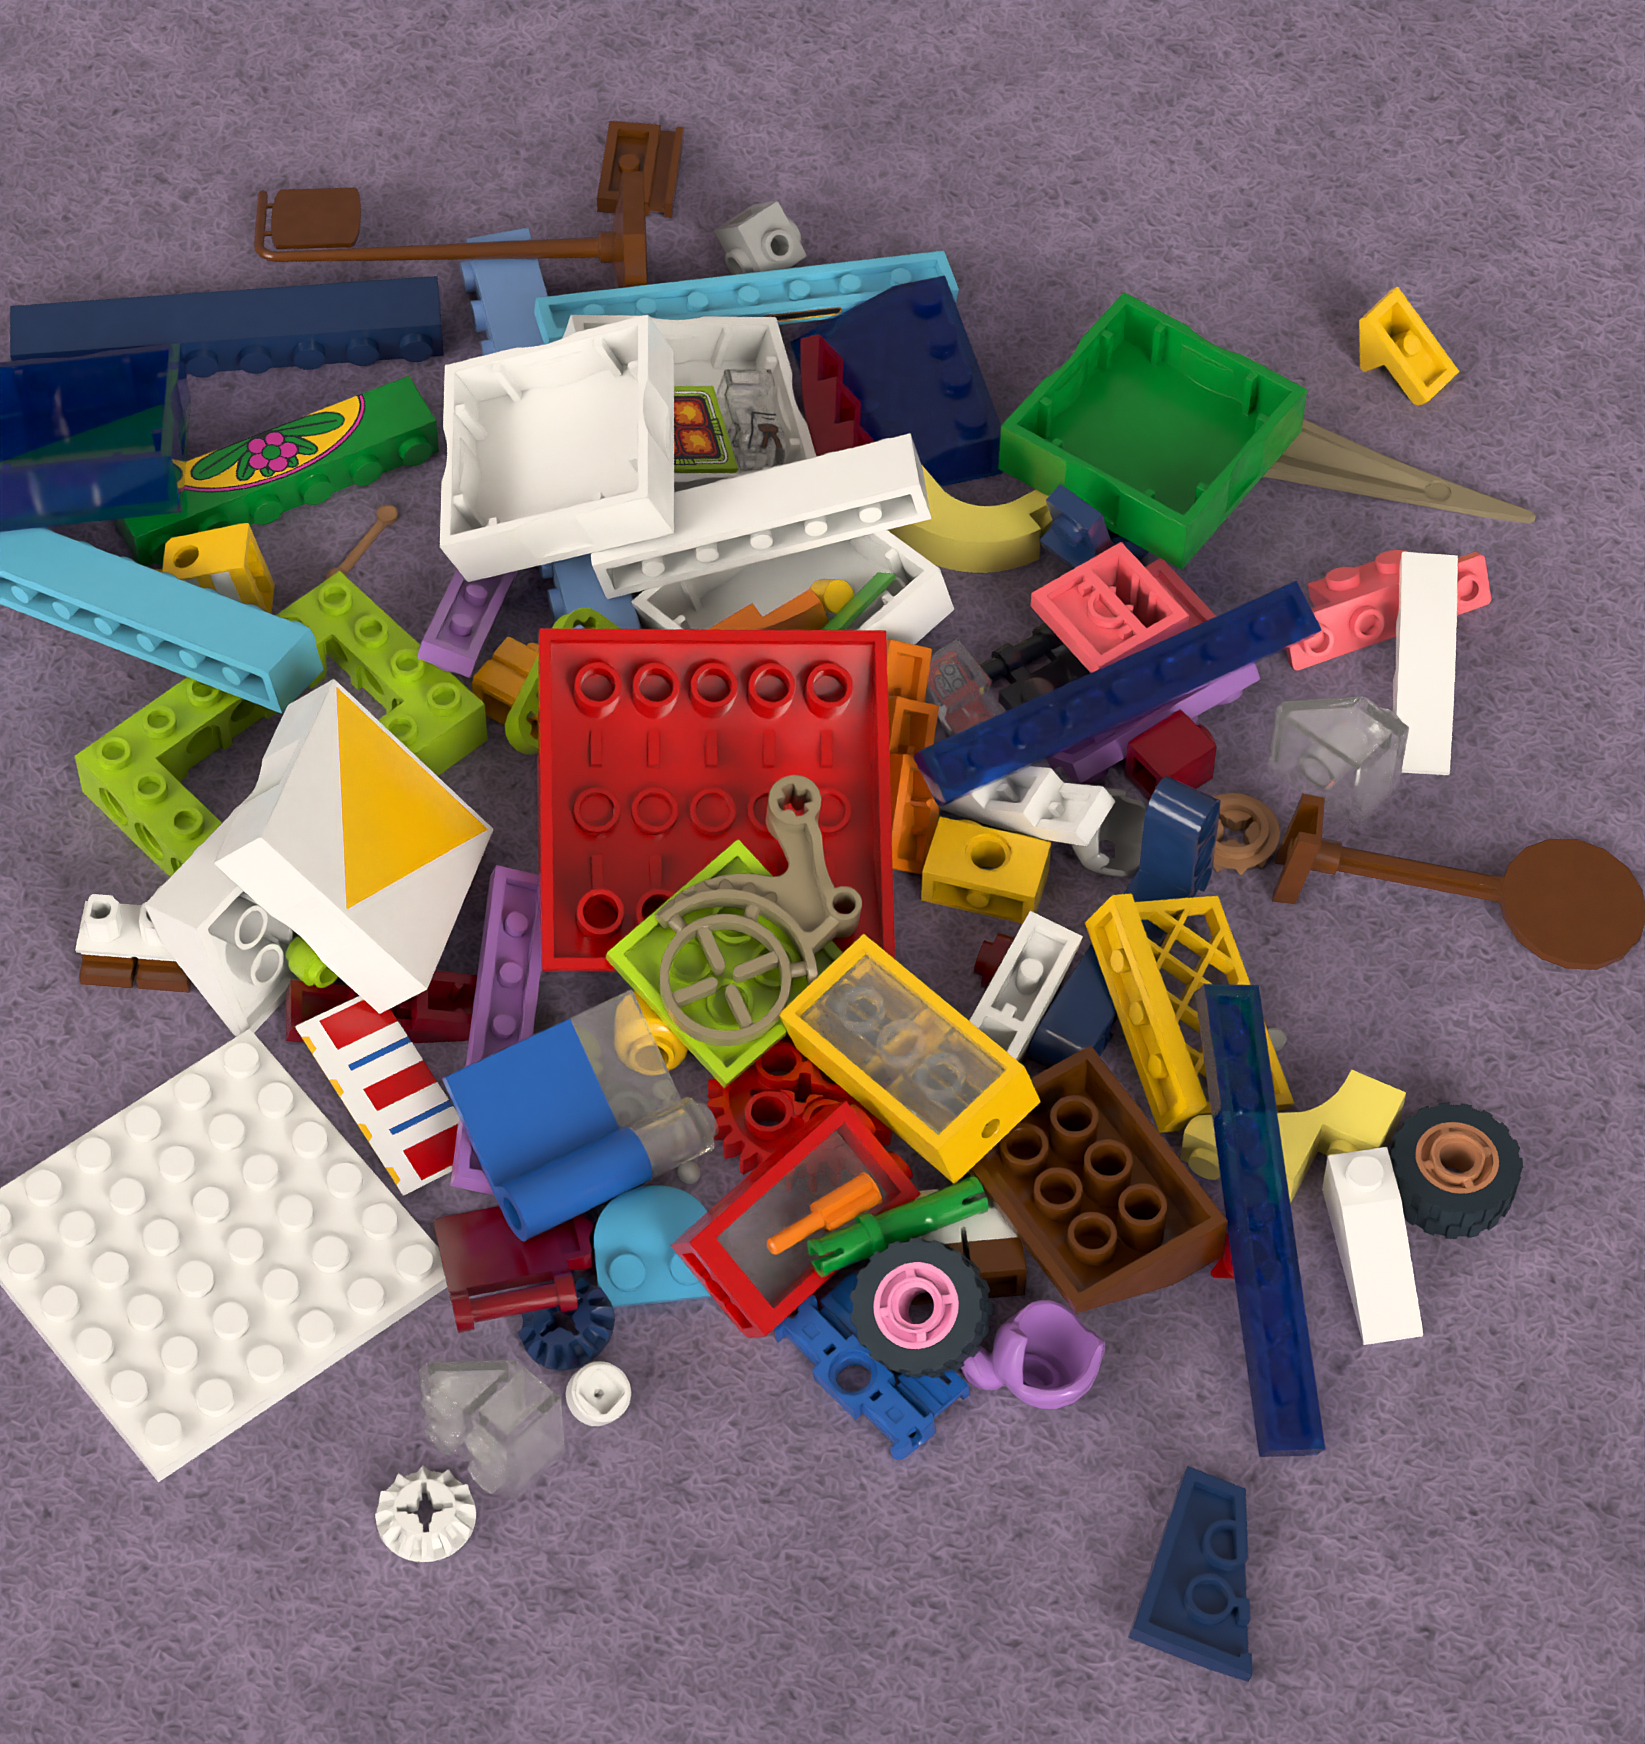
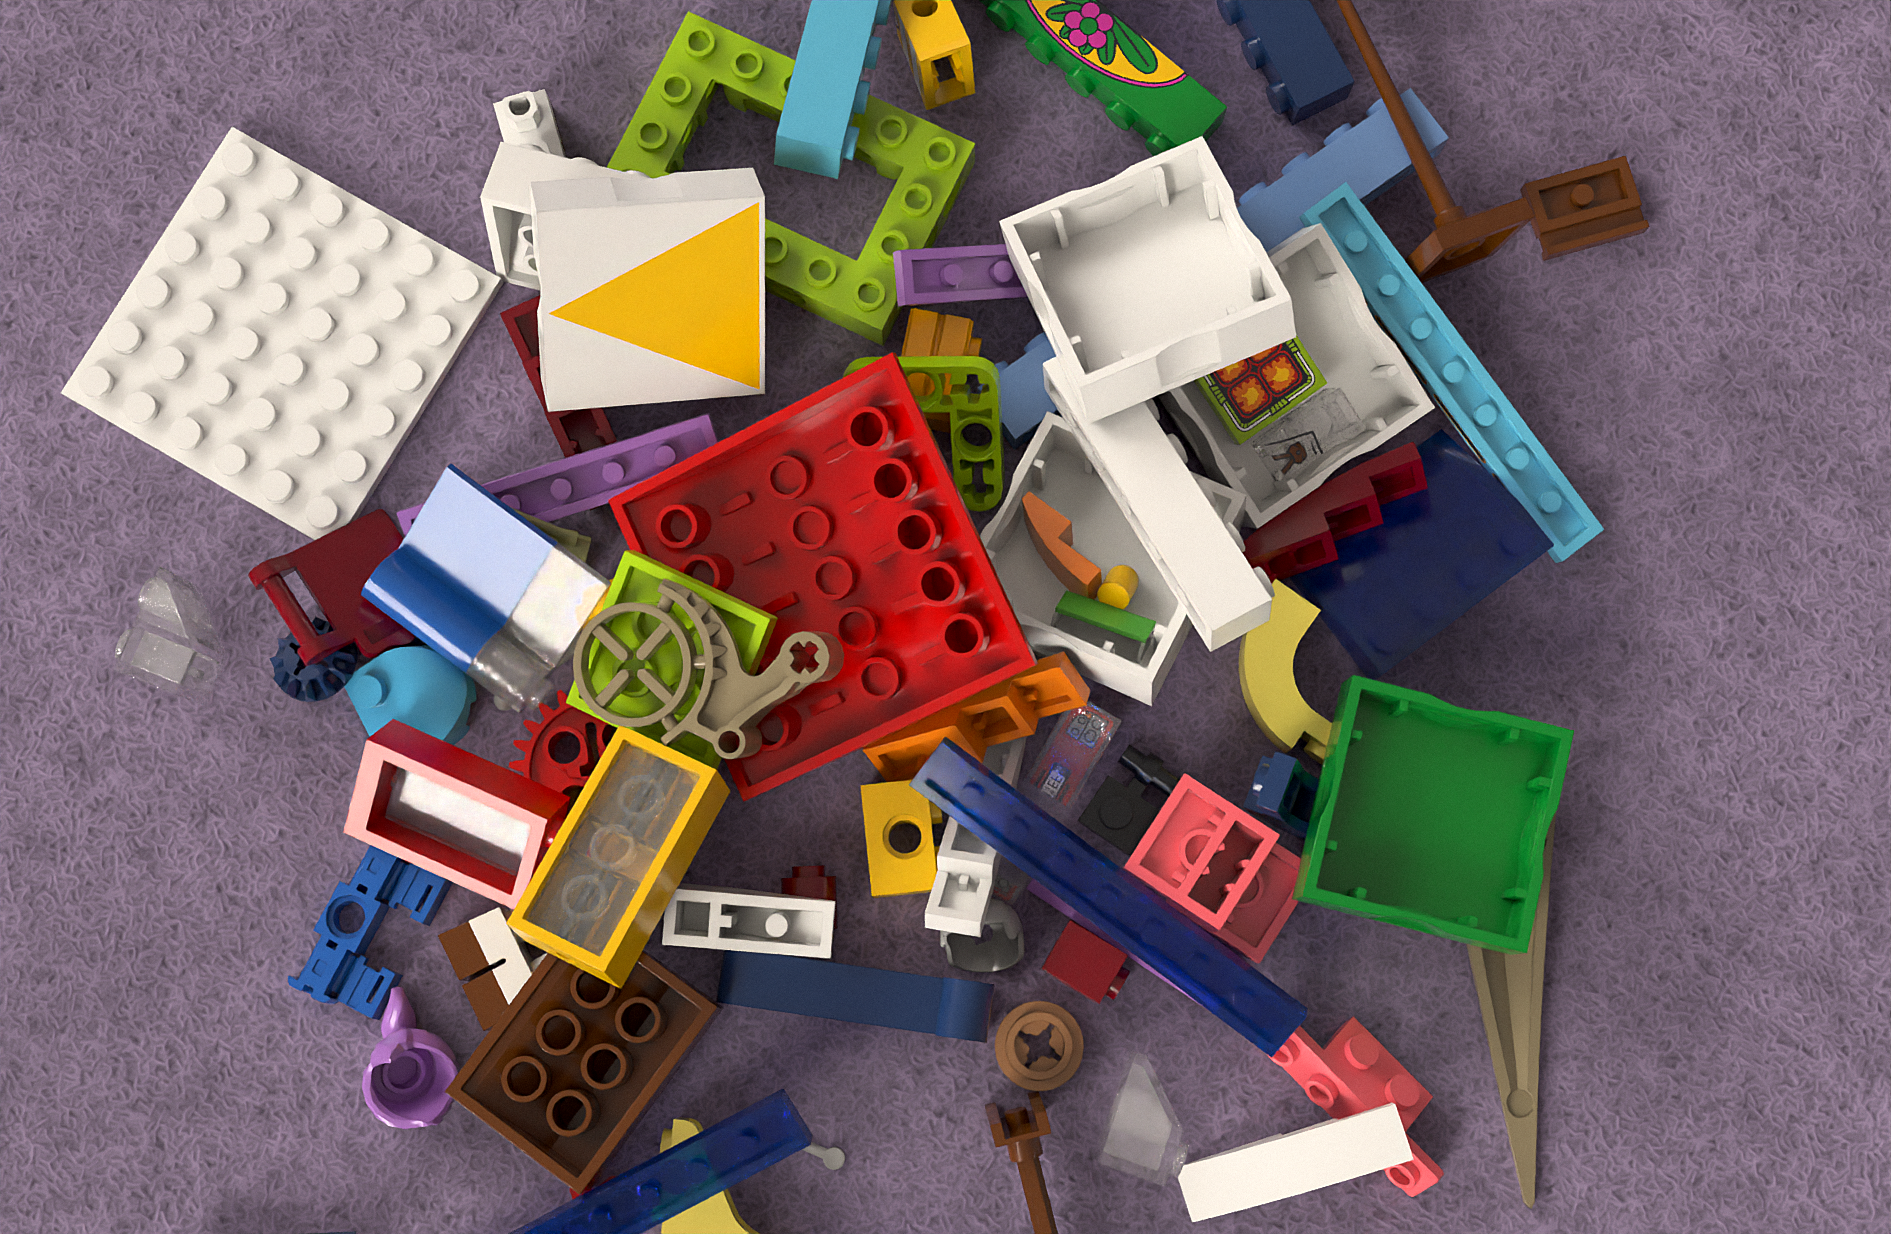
camera: 70 degrees right, 25 degrees up
sticker [295,996,459,1196] -> none
medium nougat hinge [325,505,398,580] -> none
white gear [375,1465,476,1562] -> none
white tile [566,1361,631,1426] -> none
light grey brick [714,201,807,275] -> none
orange axle [766,1172,882,1255] -> none
green pin [807,1175,989,1277] -> none
black wheel [850,1238,993,1378] -> none
yellow fence [1085,894,1294,1133] -> none
yellow slope [1359,287,1459,406] -> none

